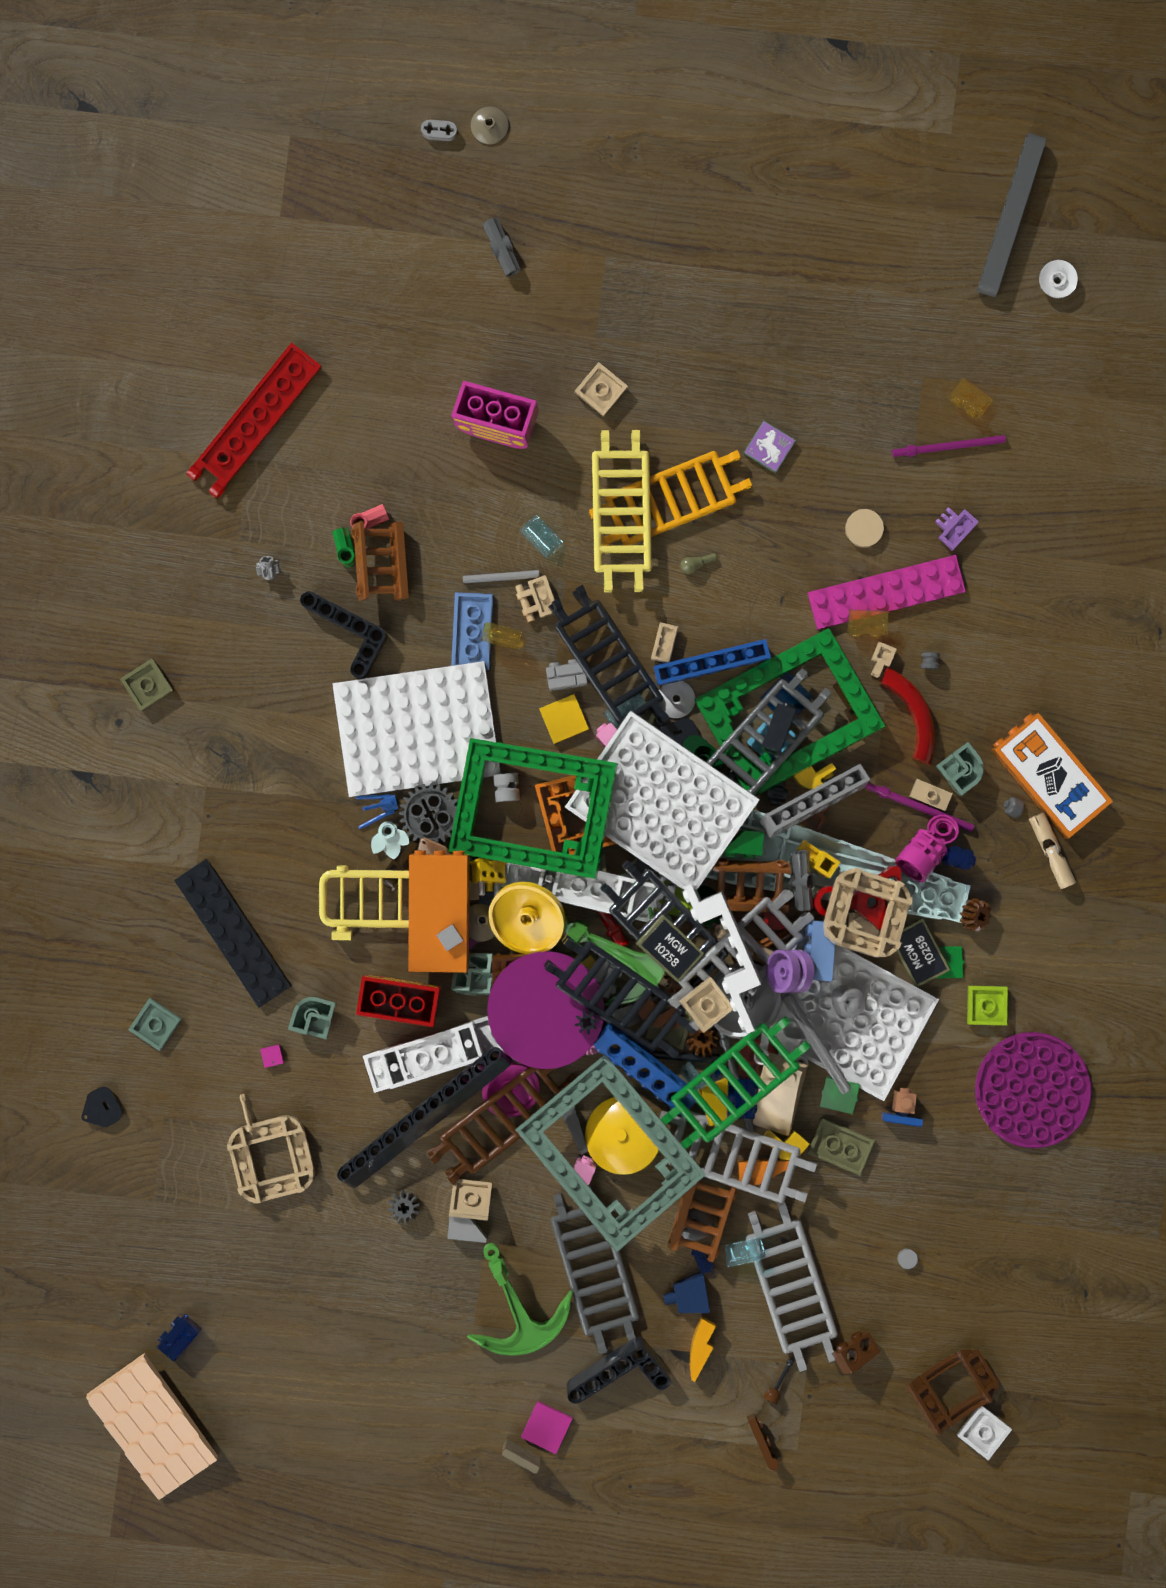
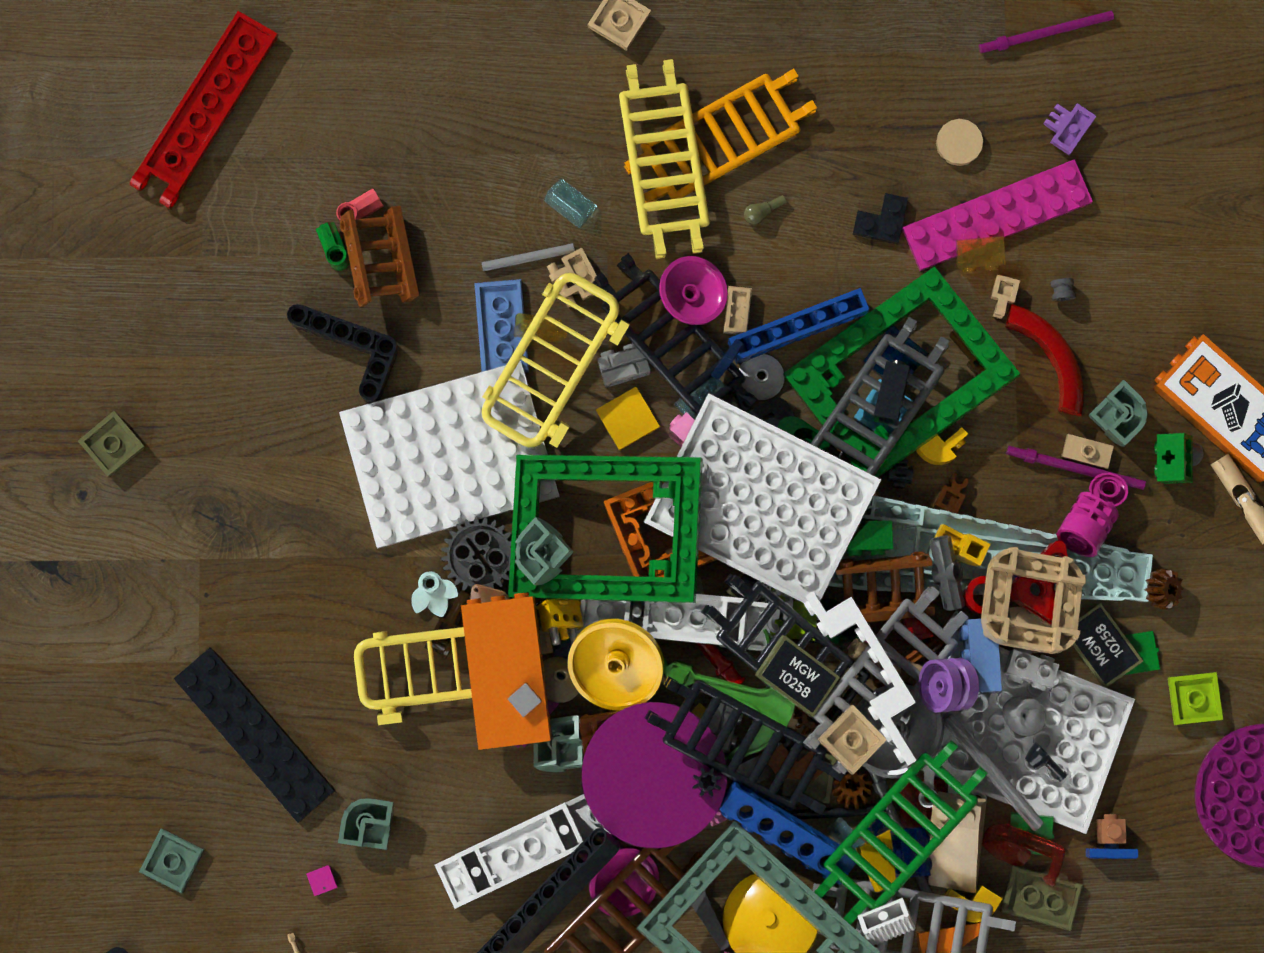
camera: 10 degrees left, 5 degrees down
light grey gear [256,556,280,580] -> none
blue plant [356,793,398,829] -> none
red brick [356,975,441,1027] -> none
dark pink brick [451,381,539,449] -> none
light grey wheel [493,773,520,802] -> none
tile [743,420,796,474] -> none
light grey brick [760,764,870,838] -> none
clear blue brick [942,846,976,870] -> none
none -> light yellow bar [482,273,630,448]
none -> sand green brick [515,517,574,585]
none -> dark pink dish [659,256,728,325]
none -> dark blue tile [711,339,743,380]
none -> black plate [852,193,908,244]
none -> white brick [857,898,916,946]
none -> clear red piece [982,824,1065,887]
none -> white brick [1003,648,1061,691]
none -> black bar [1025,742,1068,782]
none -> green brick [1154,433,1193,484]

